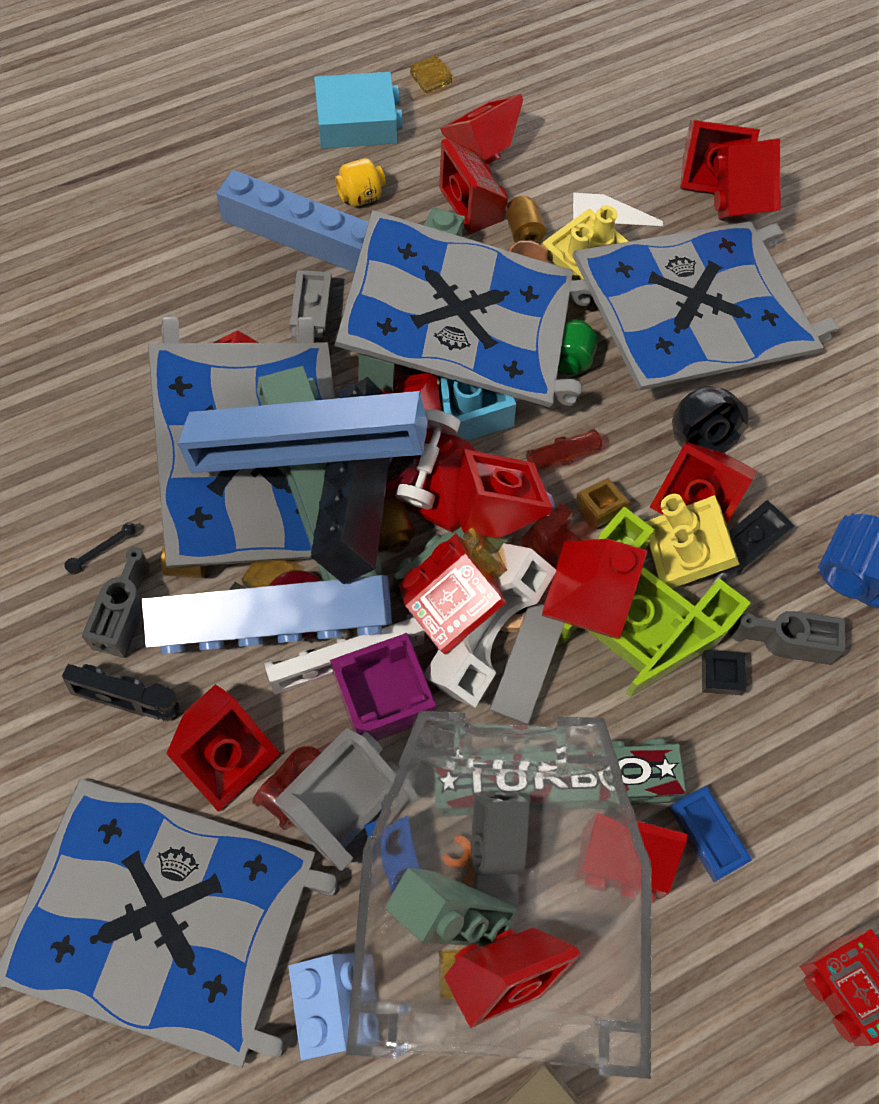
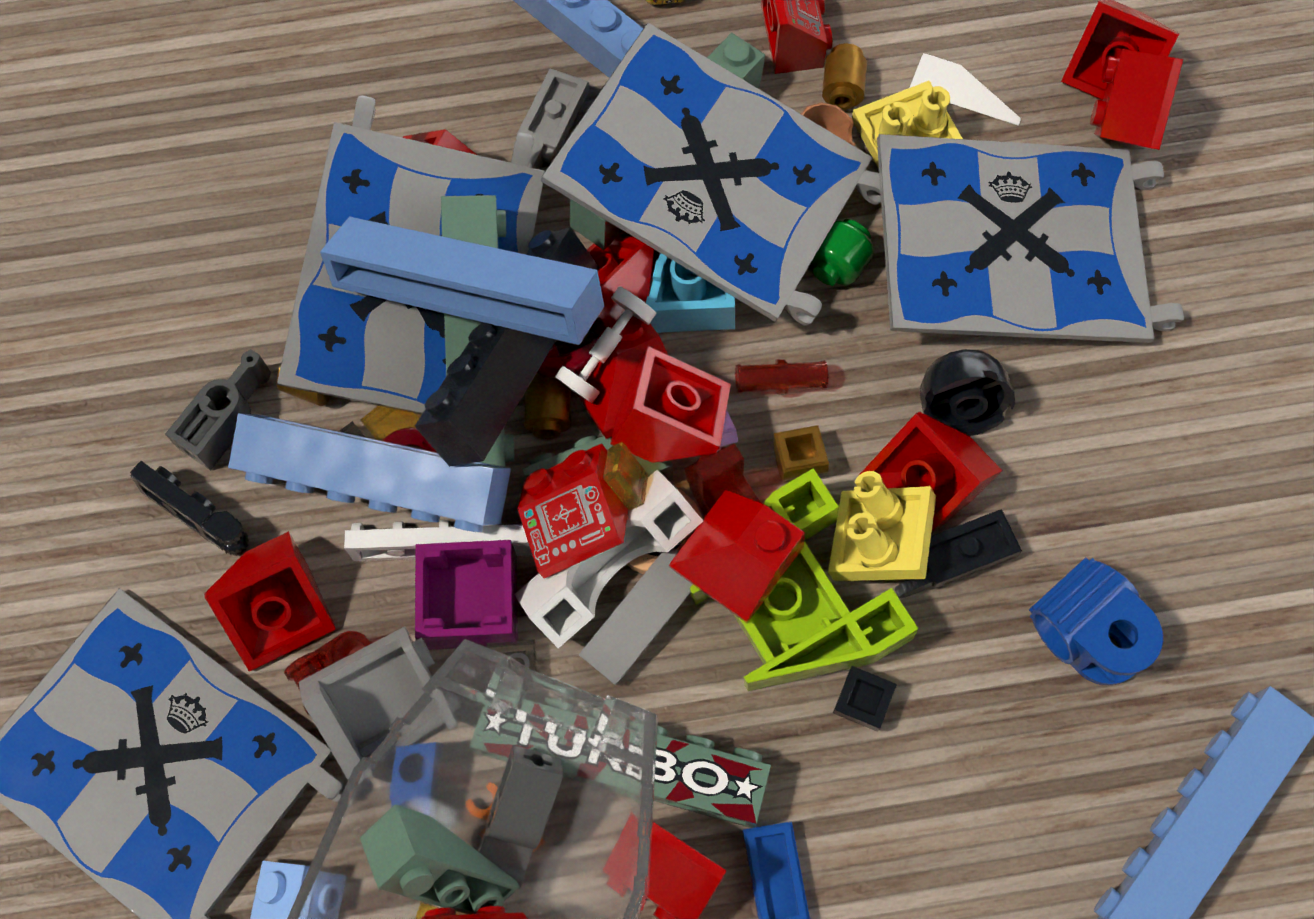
camera: 25 degrees right, 5 degrees up
black hinge [64,522,137,575] -> none
dark grey piece [731,611,845,665] -> none

